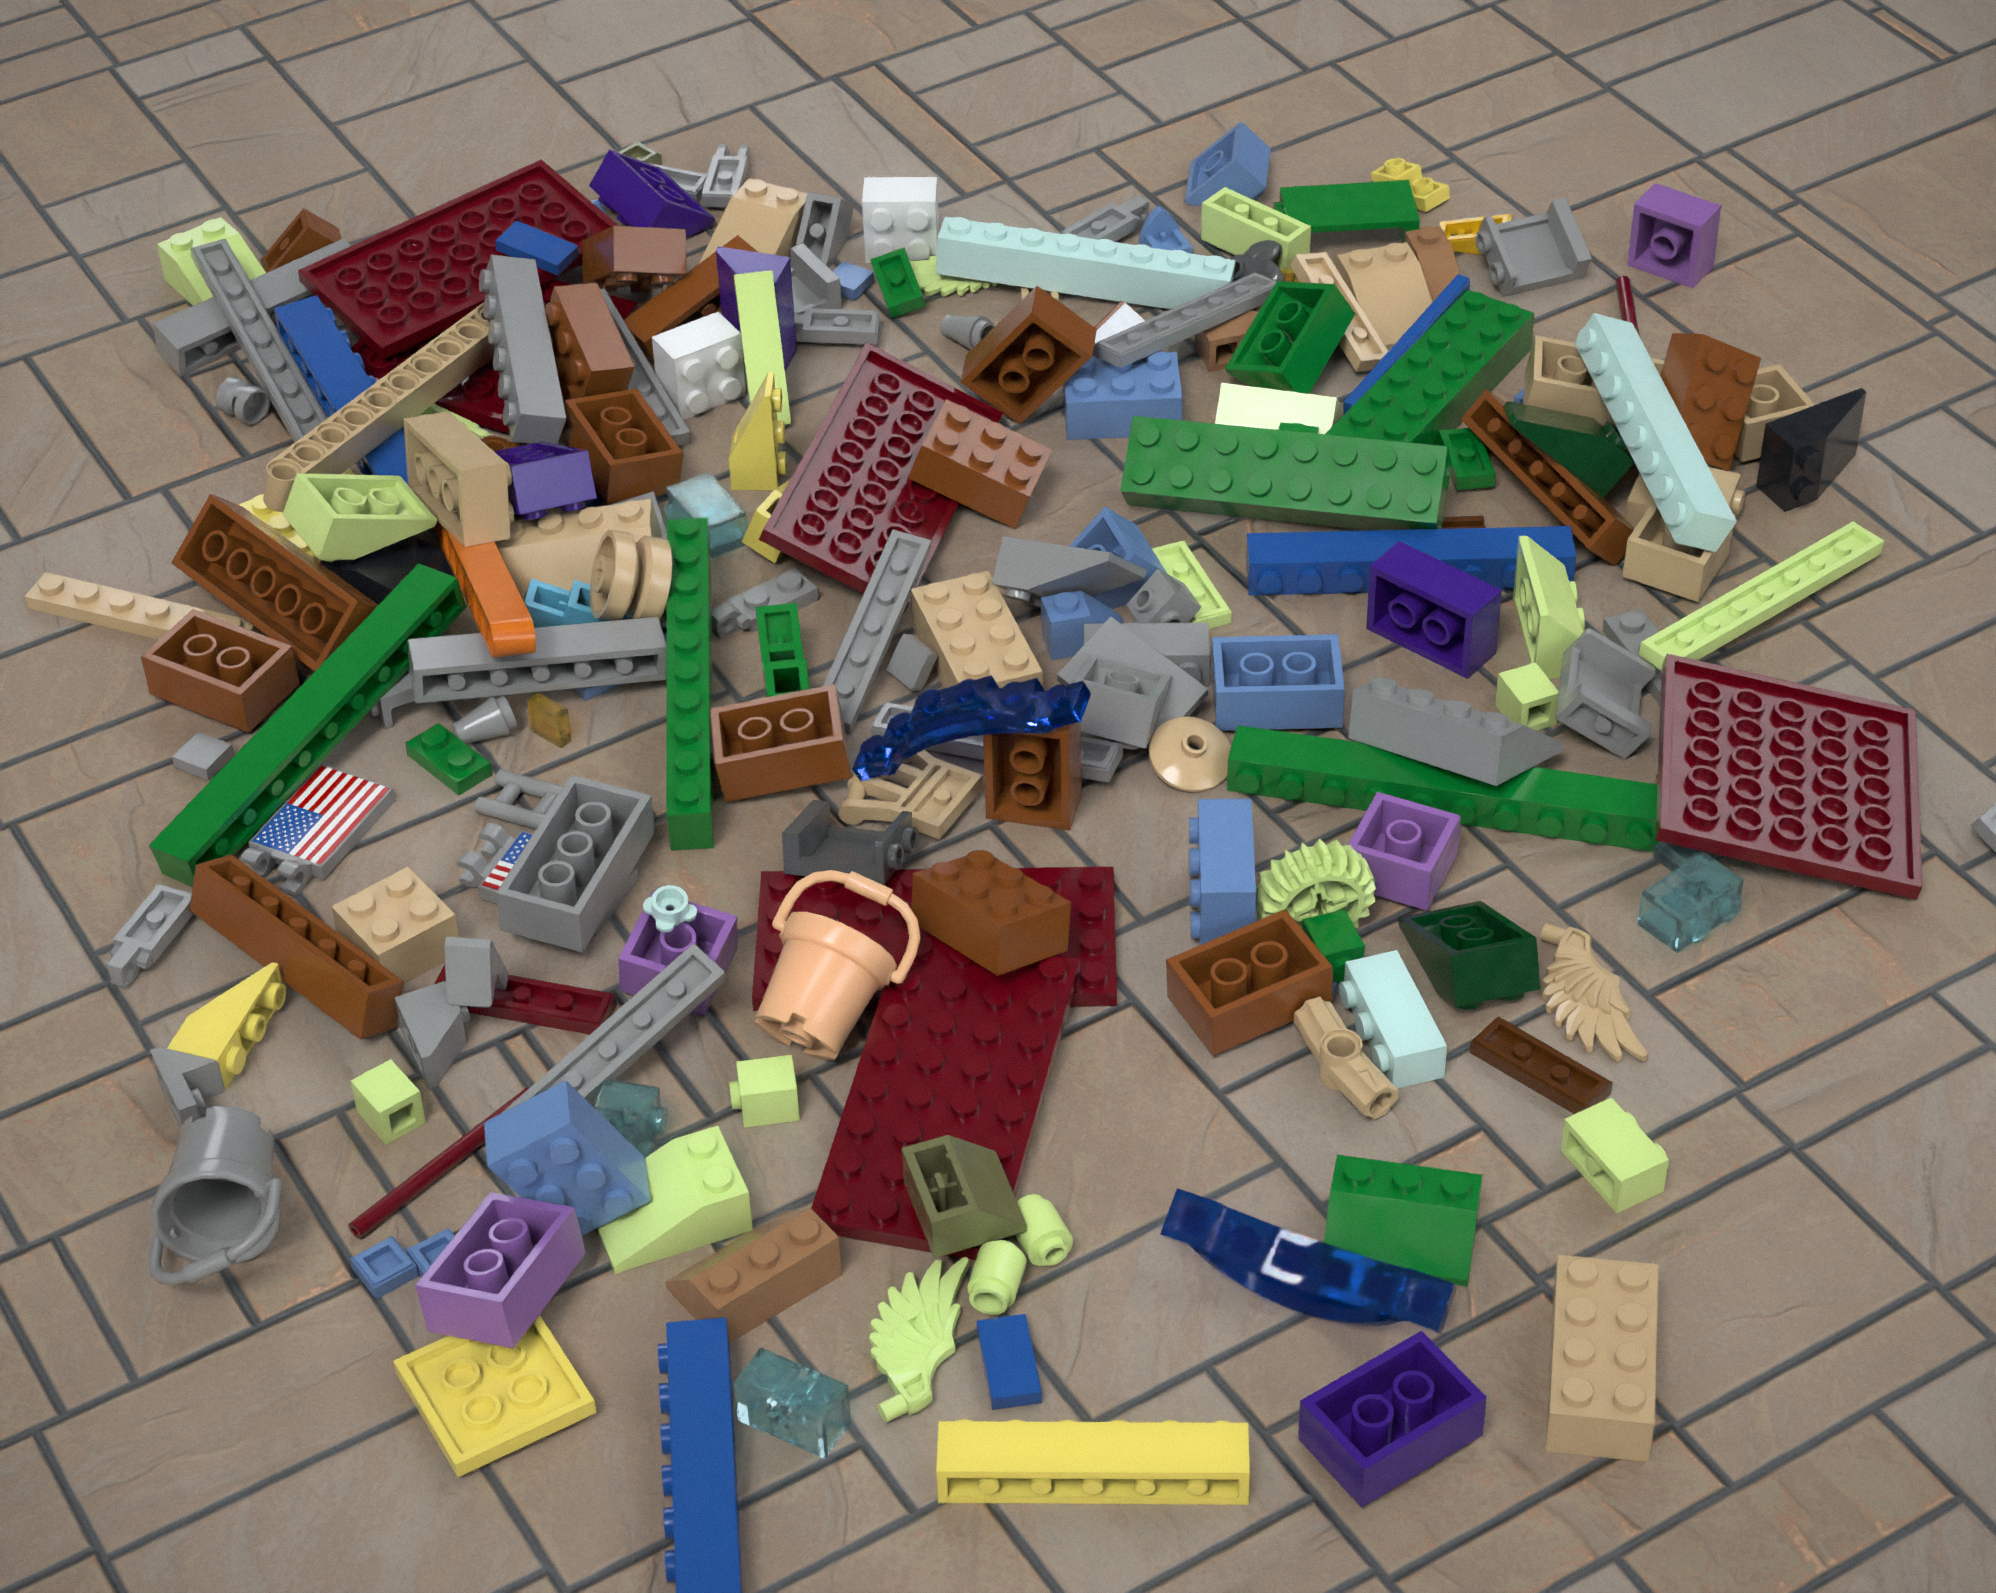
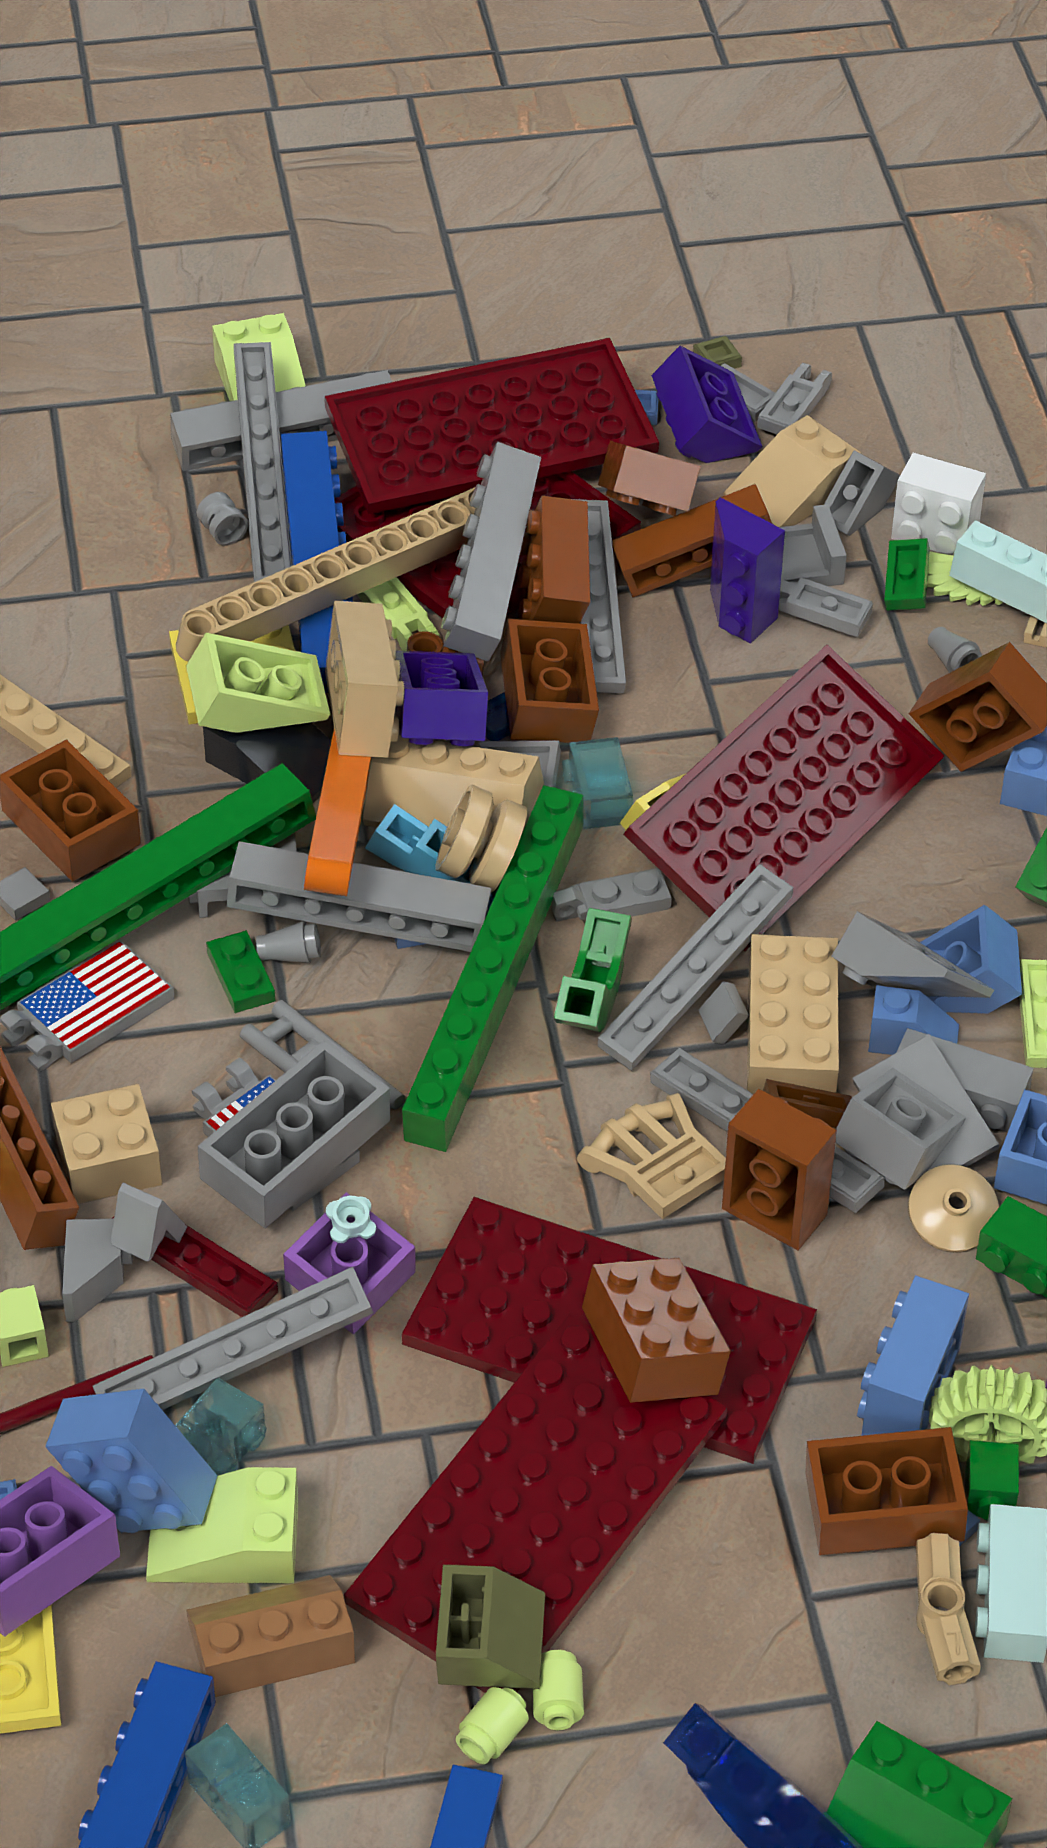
camera: 20 degrees right, 5 degrees up
dark orange brick [171,494,378,671] -> none
dark orange slope [261,208,342,273] -> none
blue tile [496,221,578,275] -> none
clear yellow tile [527,692,572,749] -> none
white brick [652,312,746,420] -> none
dark orange brick [710,684,852,802] -> none
light yellow slope [729,372,787,491] -> none
yellowish green brick [729,1055,800,1128] -> none
yellowish green tile [733,270,791,425] -> none
light nougat piece [754,870,921,1060] -> none
dark grey panel [782,800,918,885] -> none
medium blue tile [833,261,875,301] -> none
clear blue piece [852,675,1091,781] -> none
yellowish green animal [869,1257,970,1423] -> none
dark orange brick [908,399,1053,529] -> none
light grey brick [1126,569,1201,623] -> none

